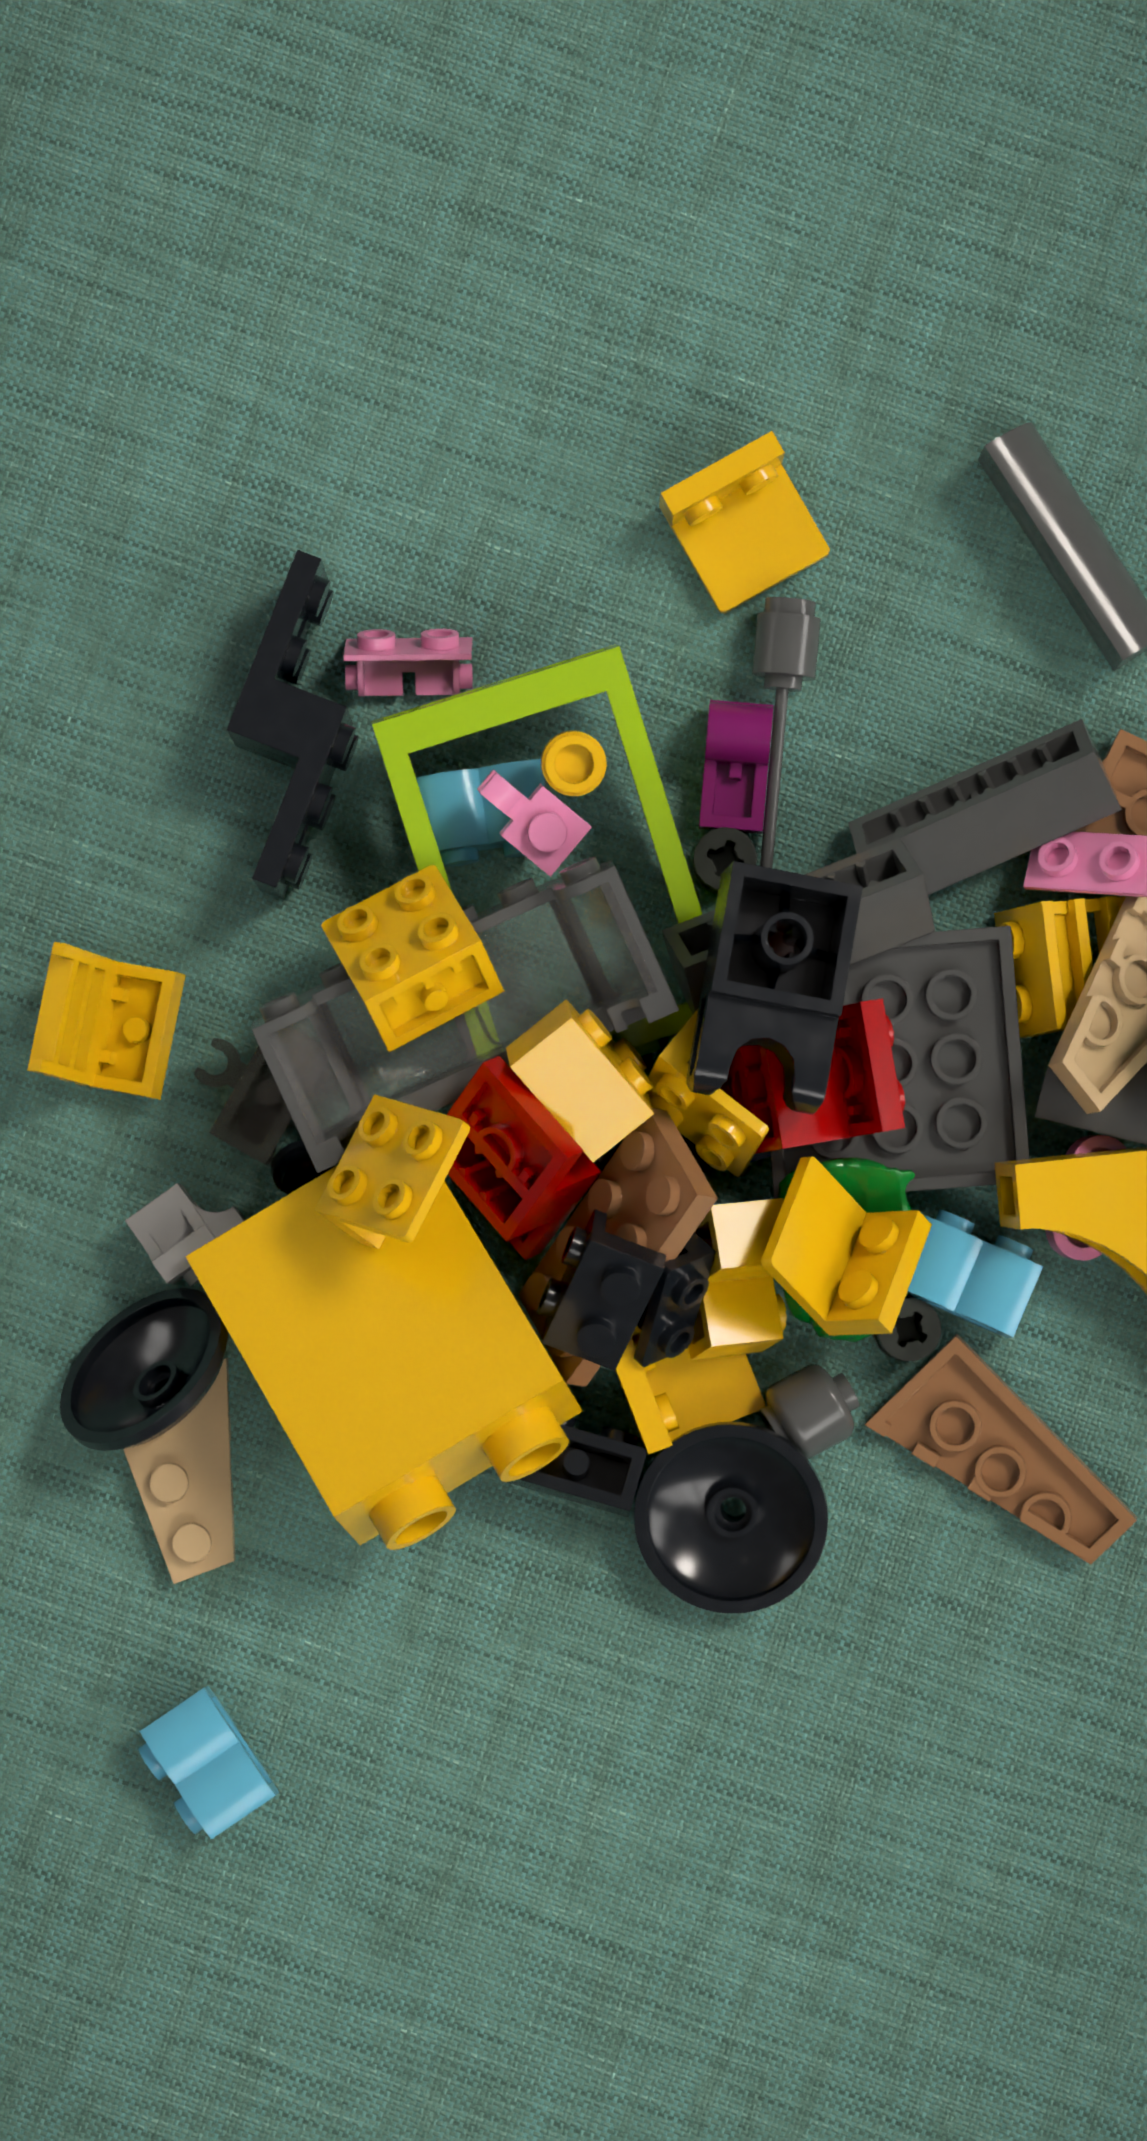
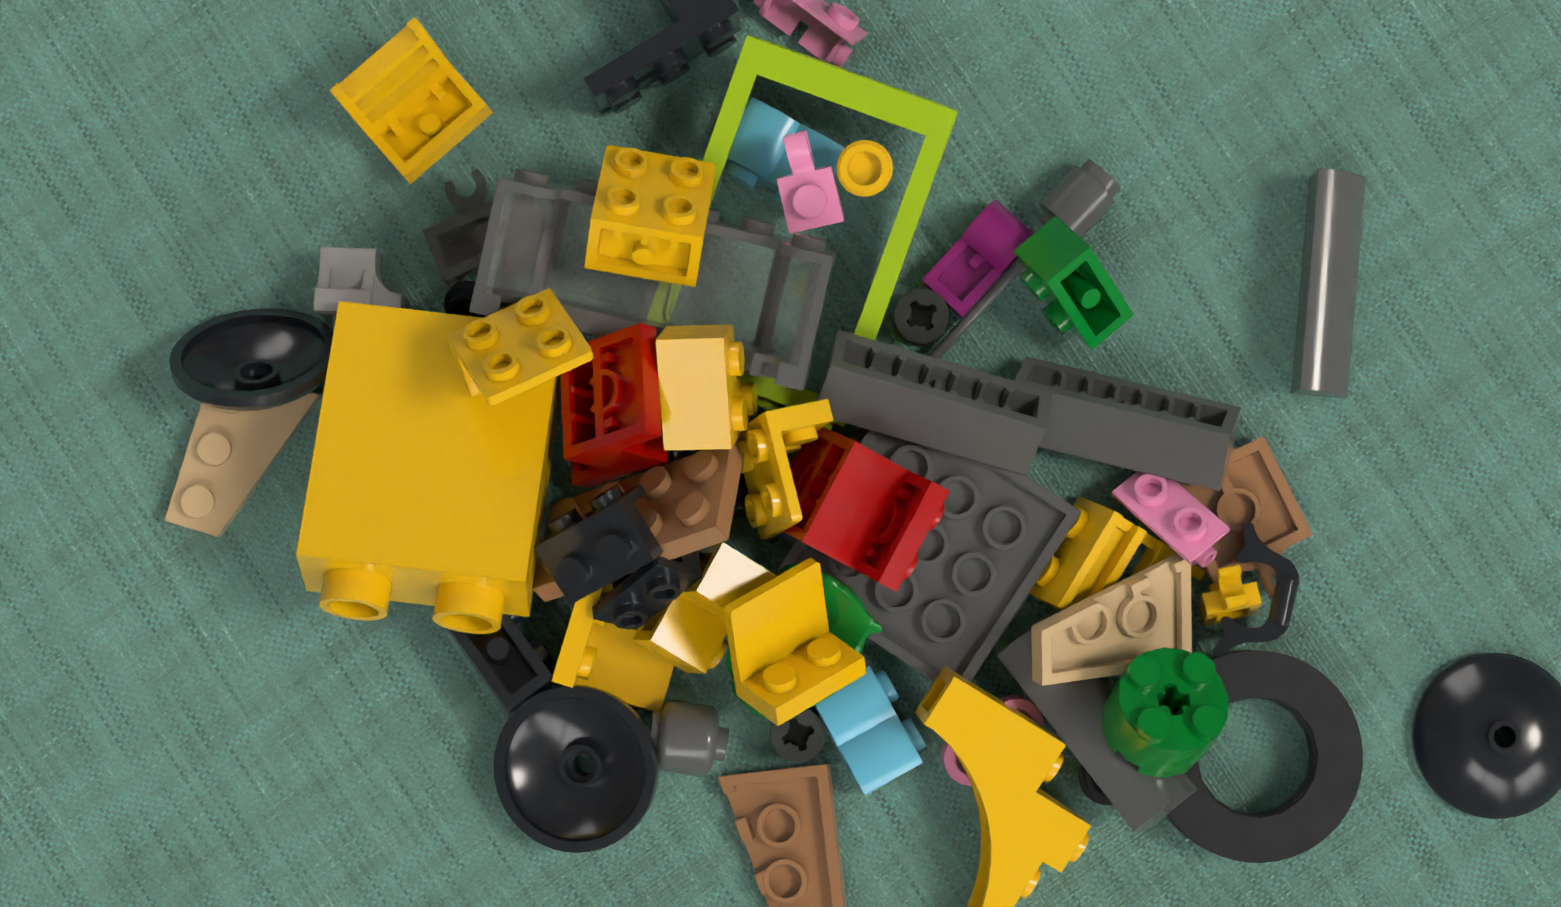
camera: 40 degrees right, 0 degrees up
medium azure brick [138,1686,279,1839] -> none
yellow bracket [659,431,830,614] -> none
black brick [686,861,863,1115] -> none
none -> green brick [1013,216,1134,350]

